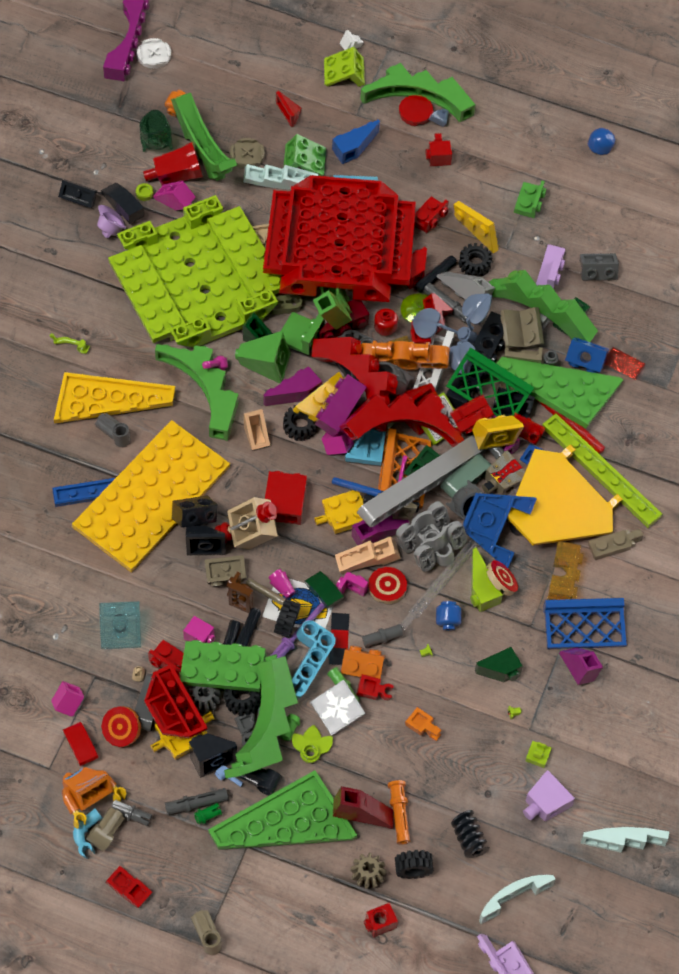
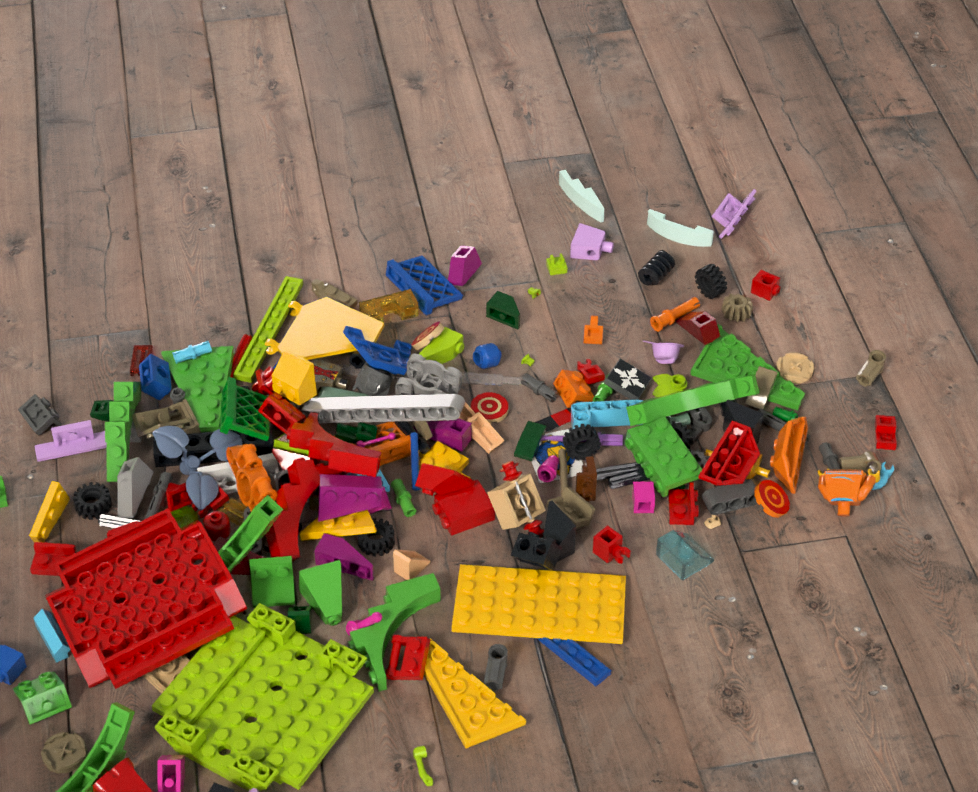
camera: 120 degrees left, 15 degrees down
dark pink panel [51,681,84,717] -> none
red slope [63,722,99,766] -> none
light aqua slope [243,164,318,189] -> none
dark pink bracket [336,571,368,597] -> none
none -> medium azure pin [172,341,212,364]
none -> red plate [385,635,431,680]
none -> bright green pin [391,479,417,517]
none -> red slope [415,463,476,496]
none -> red brick [593,525,631,564]
none -> lavender piece [643,341,684,364]
none -> dark tan slope [745,366,778,409]
none -> orange wedge [770,416,808,494]
none -> tan tile [776,353,814,383]

